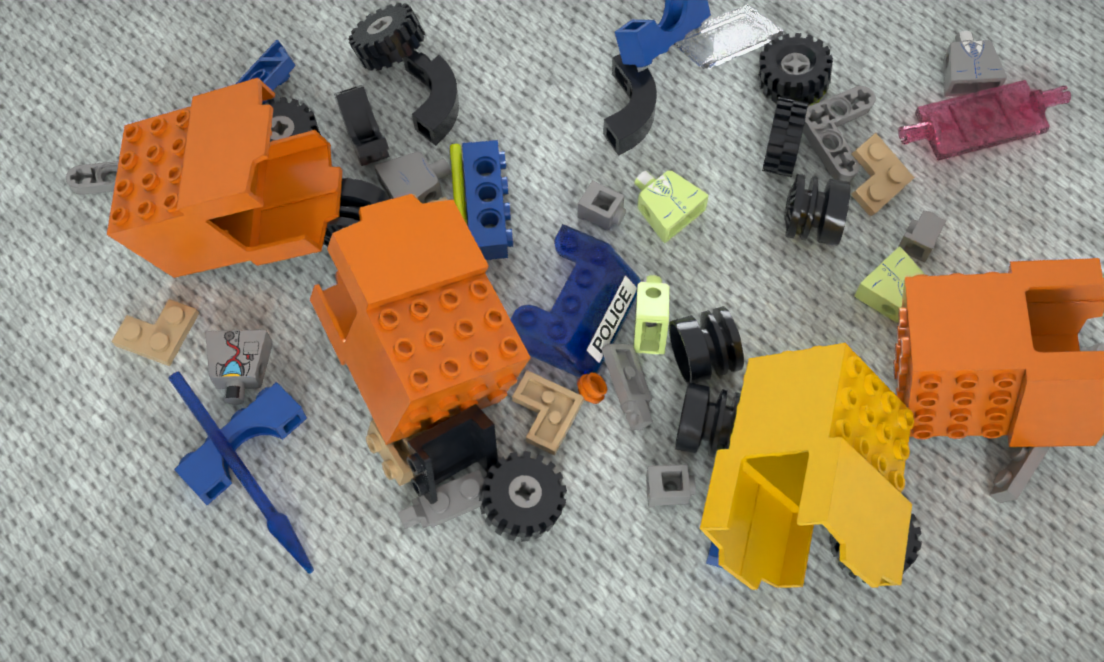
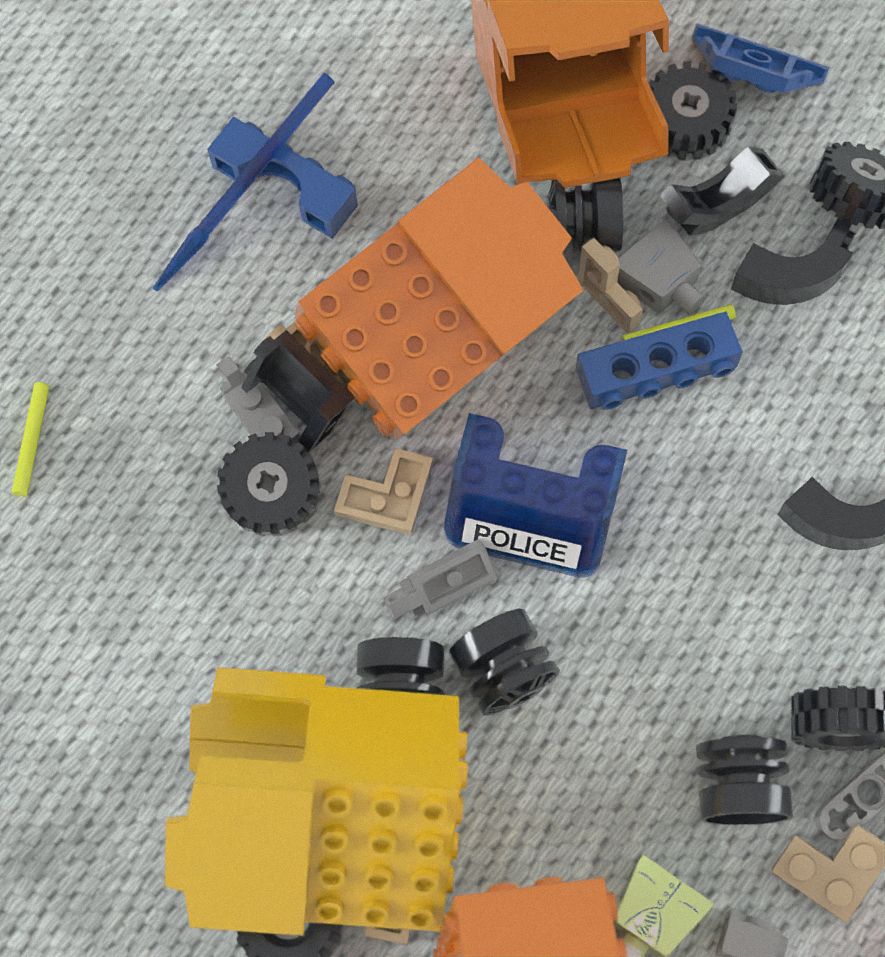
camera: 80 degrees right, 5 degrees up
tan plate [111,299,199,366] -> none
light grey torso [205,330,272,405] -> none
orange plate [577,373,608,404] -> none
light grey brick [578,180,626,230] -> none
yellowish green torso [633,275,670,354] -> none
yellowish green torso [634,171,709,243] -> none
light grey brick [646,464,696,508] -> none

